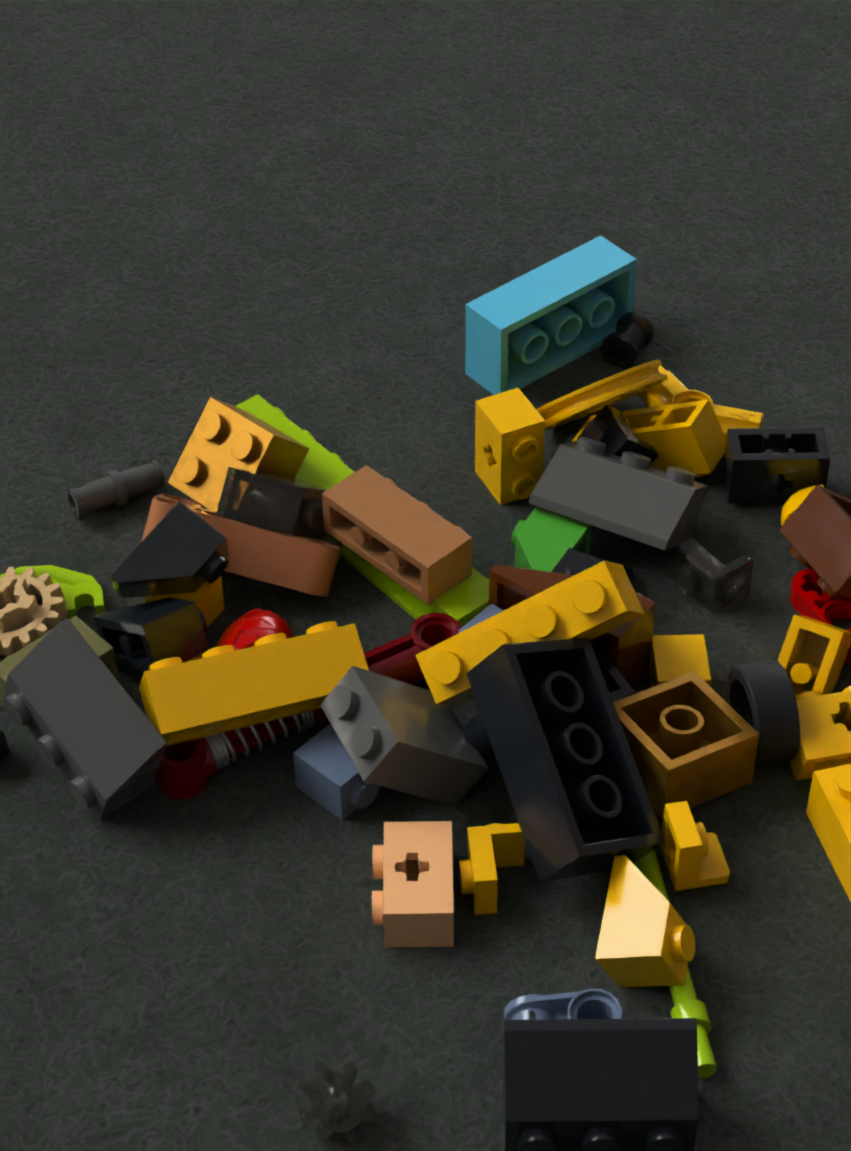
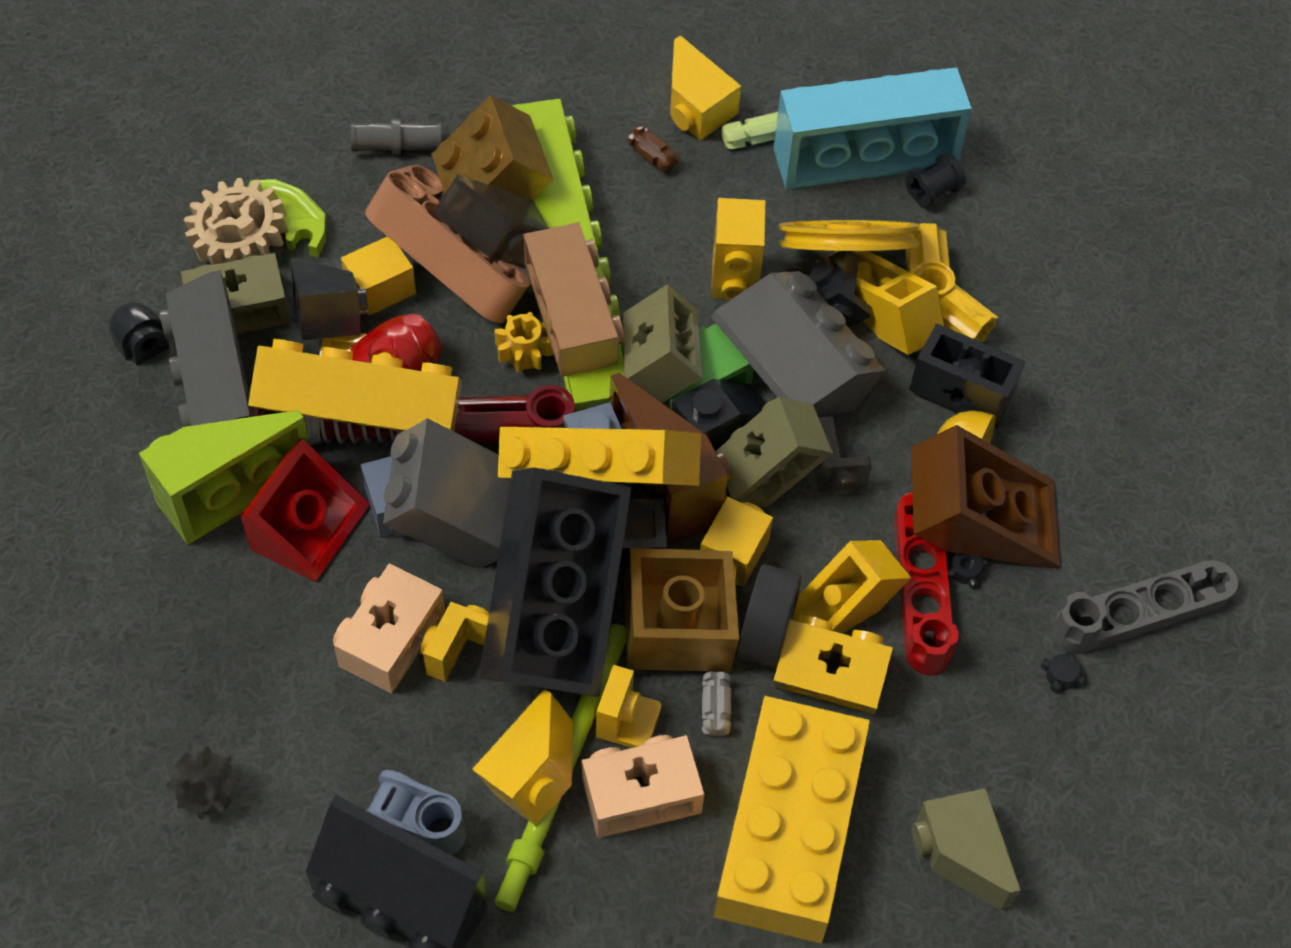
camera: 25 degrees right, 15 degrees up
black slope [110,501,229,598] -> none
none -> lime slope [139,410,310,545]
none -> red slope [241,438,370,581]
none -> yellow gear [494,312,553,373]
none -> light nougat brick [582,735,704,838]
none -> olive brick [623,284,702,403]
none -> reddish brown piece [627,125,679,174]
none -> yellow slope [670,36,741,140]
none -> light grey piece [702,671,731,737]
none -> olive brick [715,396,833,507]
none -> yellowish green axle [722,112,778,150]

